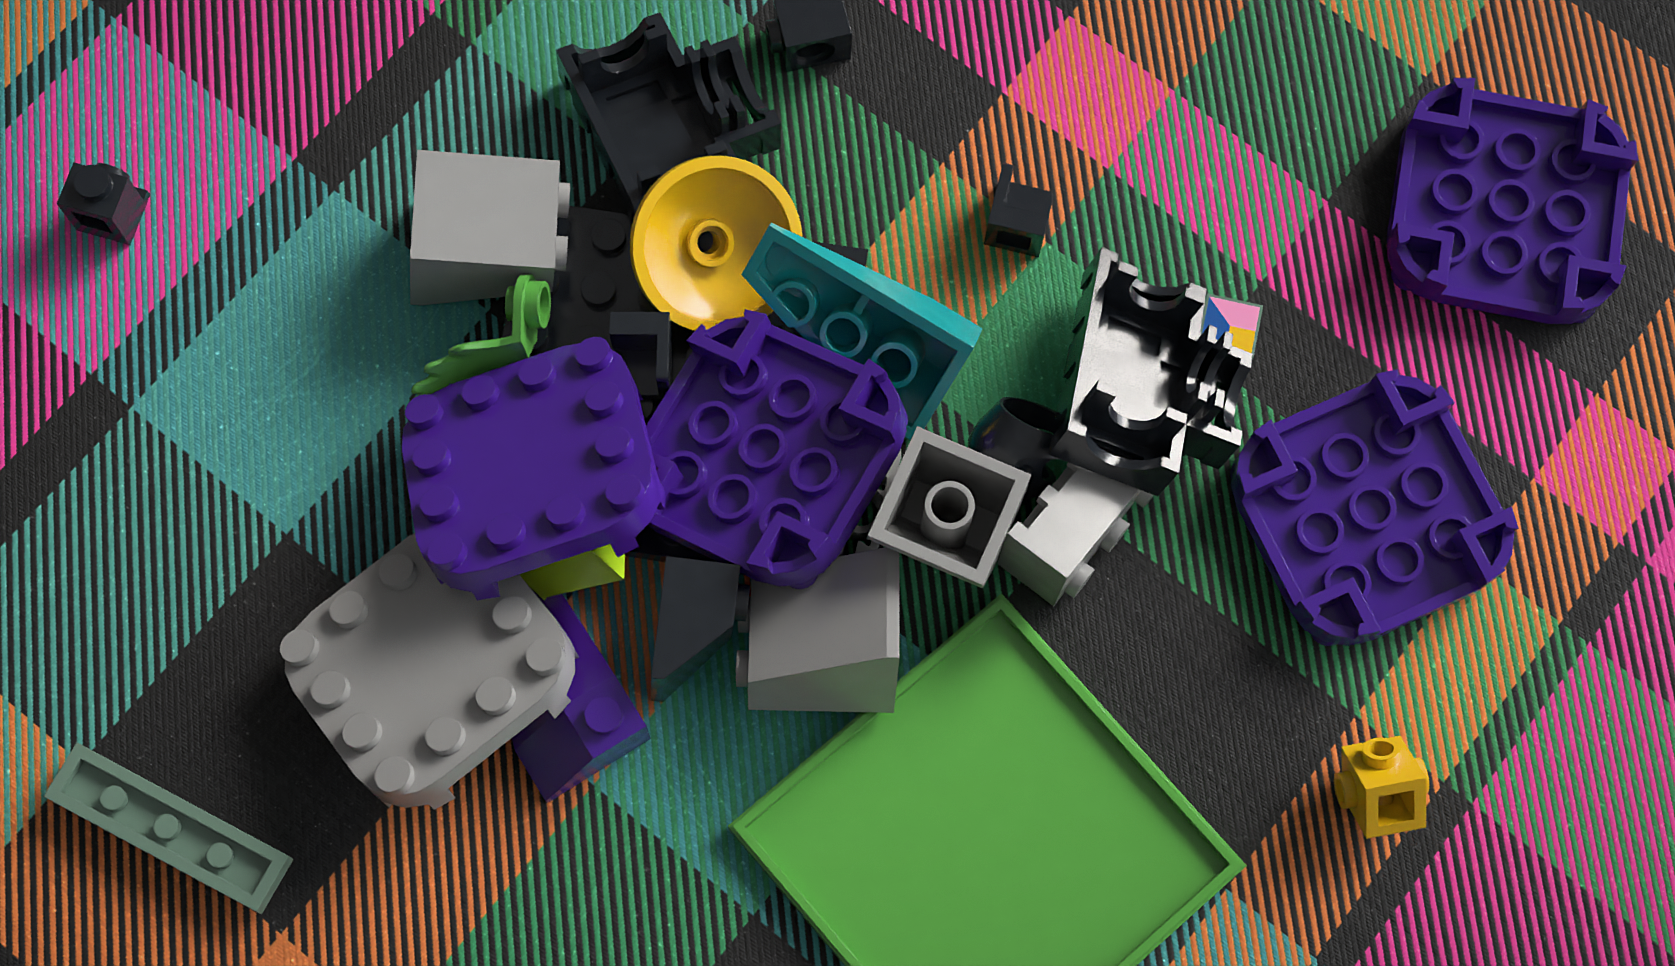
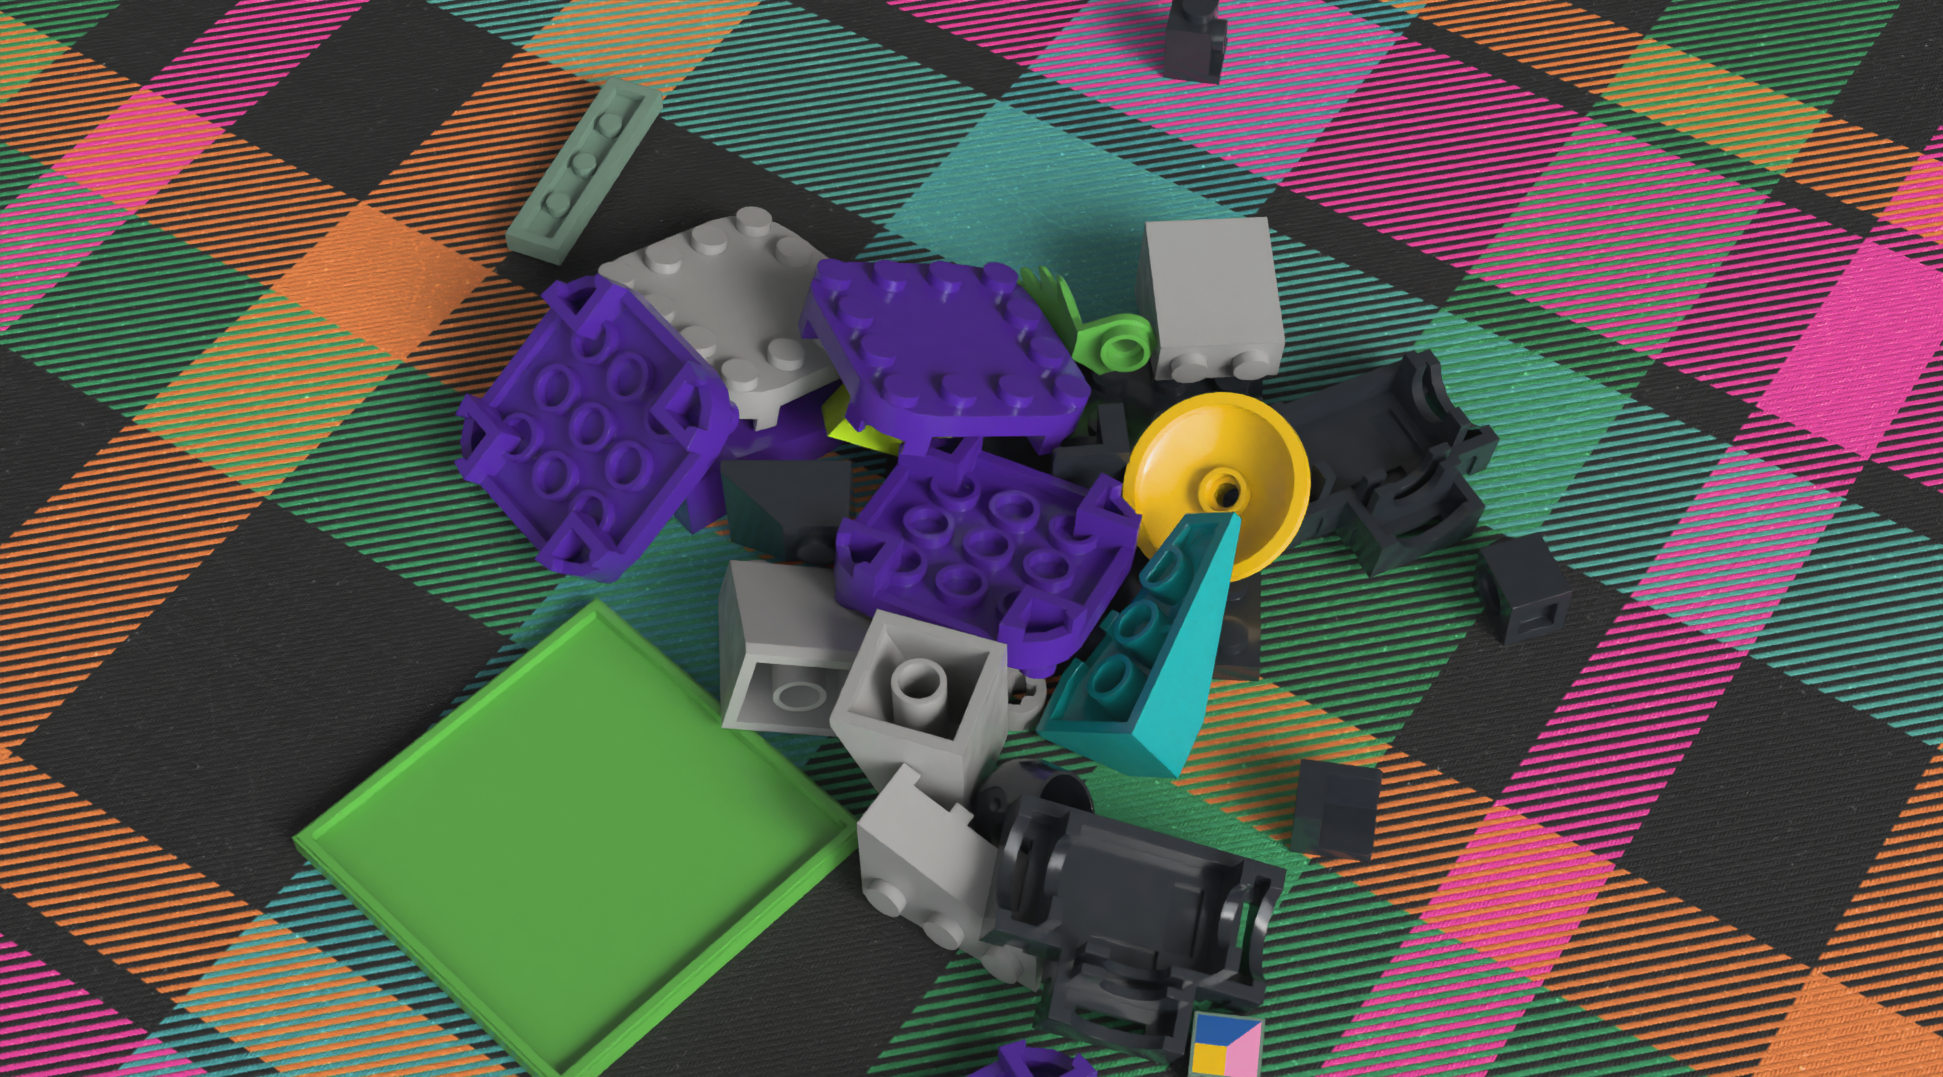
camera: 90 degrees right, 20 degrees down
none -> dark purple plate [454,273,740,584]

